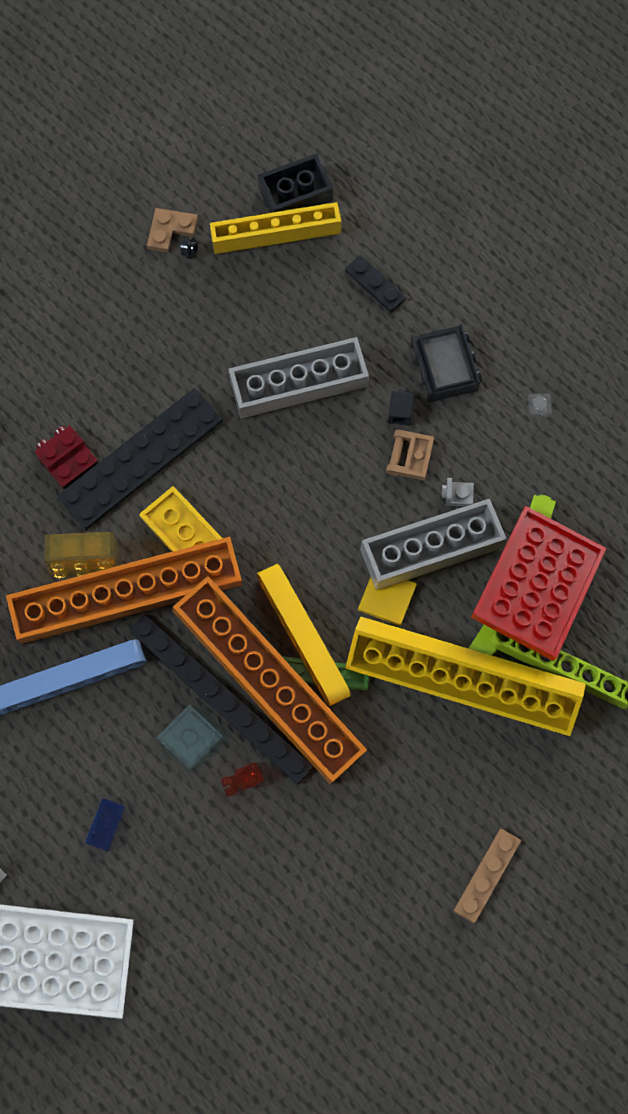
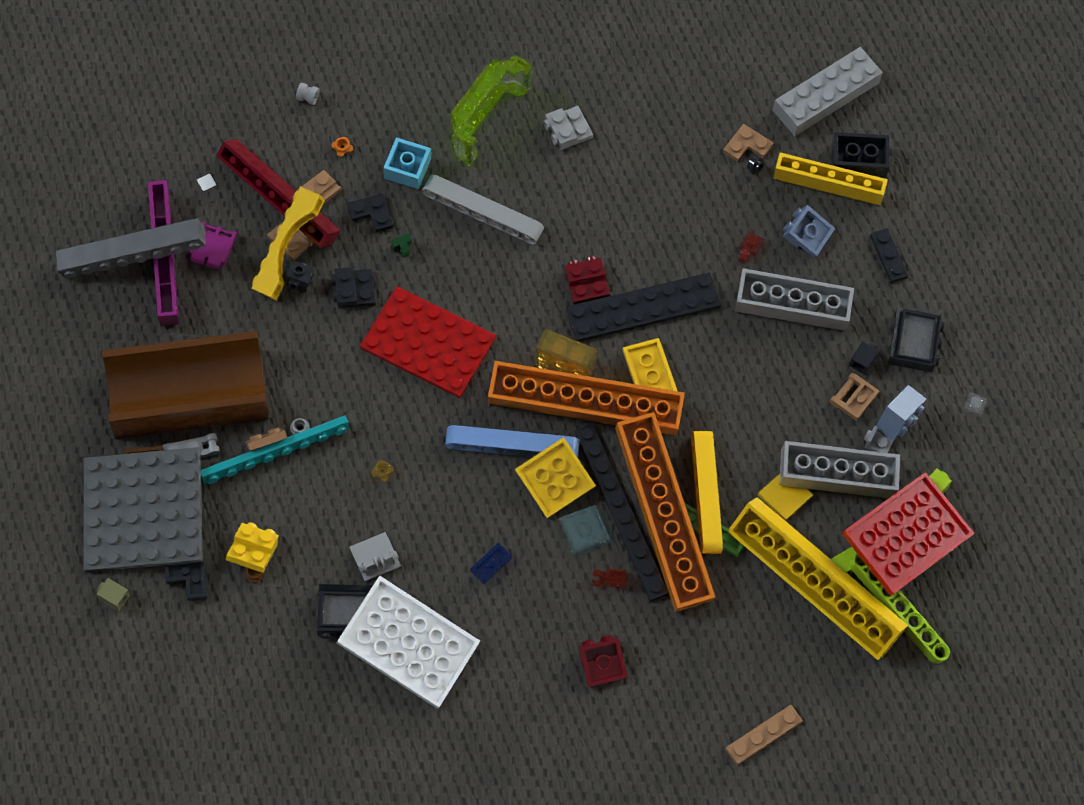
camera: 20 degrees right, 5 degrees down
none -> yellow plate [515,437,596,518]
none -> dark red plate [578,635,627,687]
none -> clear red plate [738,231,765,264]
none -> light grey brick [773,47,883,136]
none -> sand blue plate [783,205,835,258]
none -> sand blue brick [876,385,926,442]

